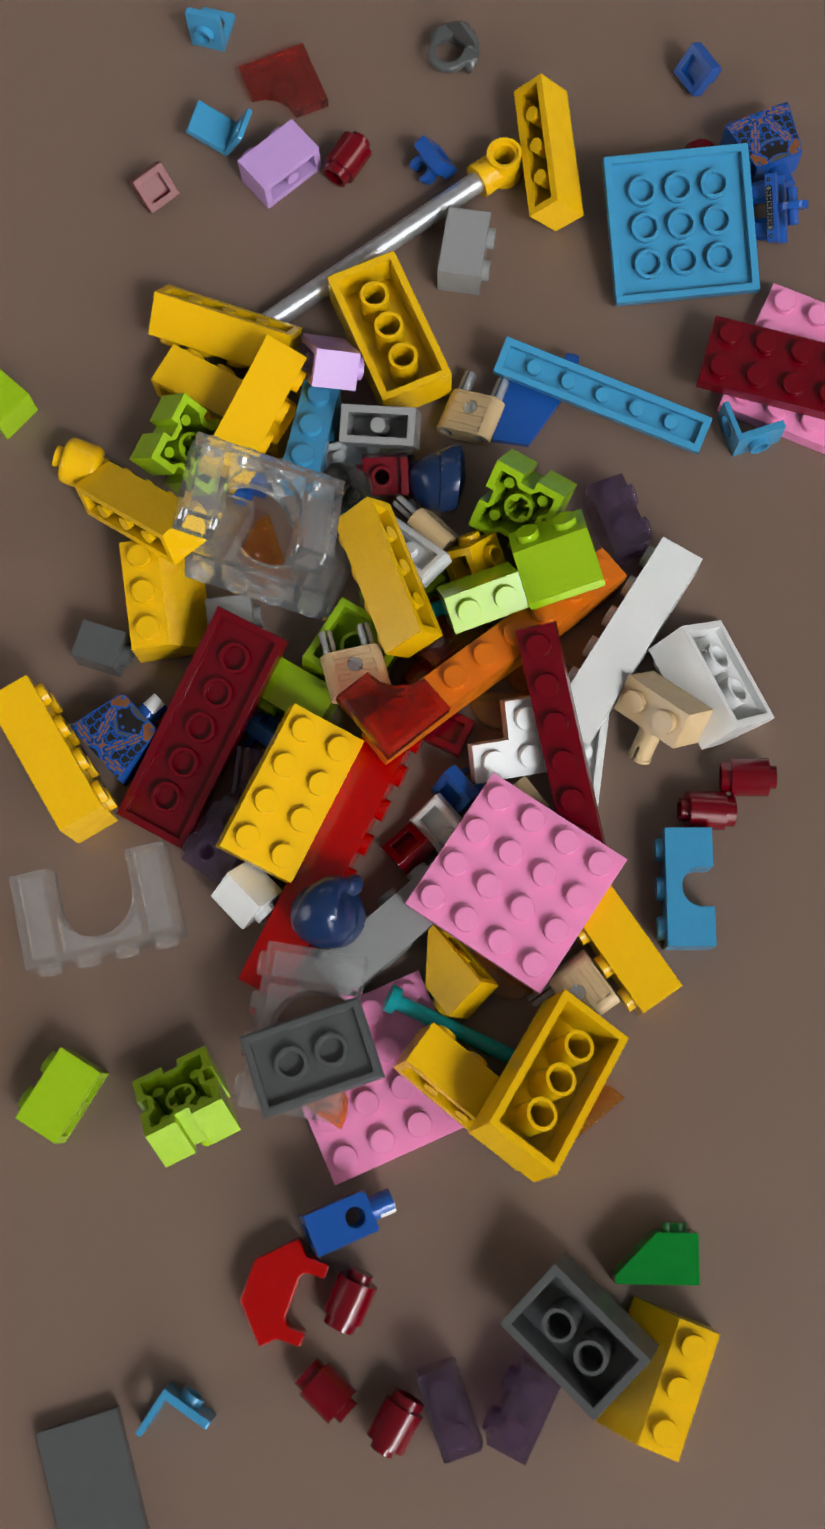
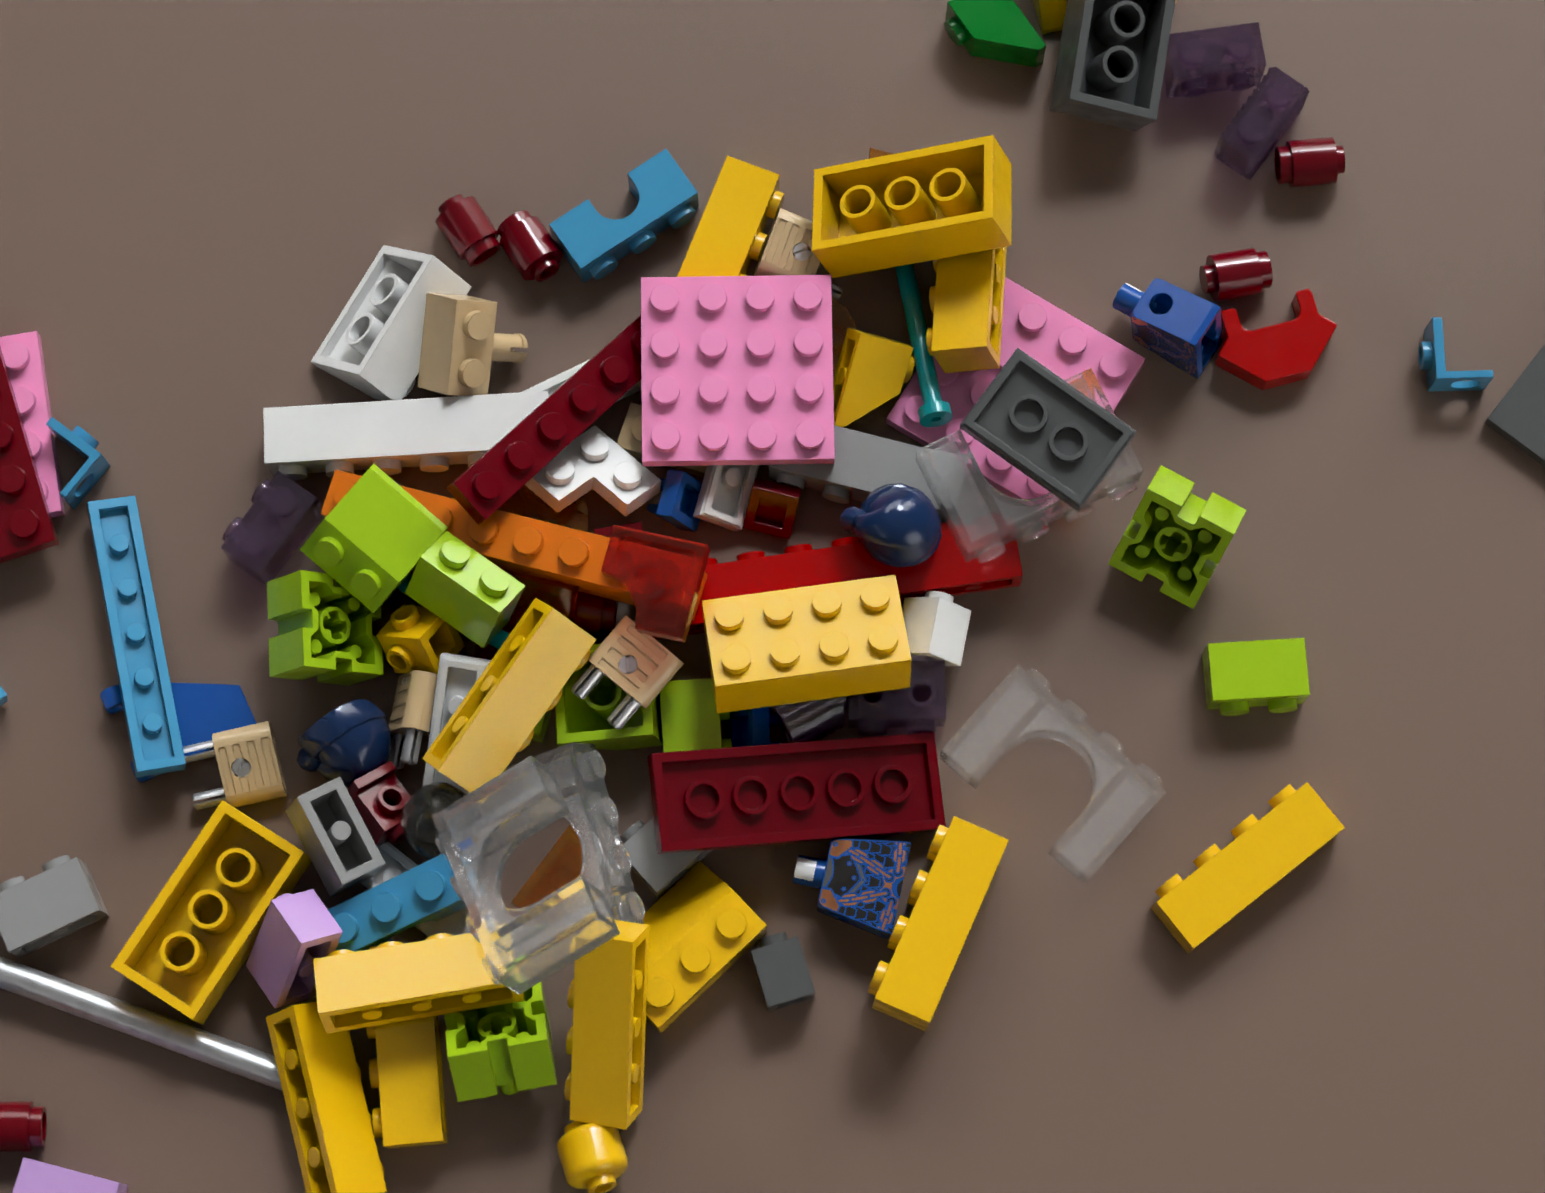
camera: 130 degrees left, 0 degrees up
dark red brick [295,1358,357,1424] -> none

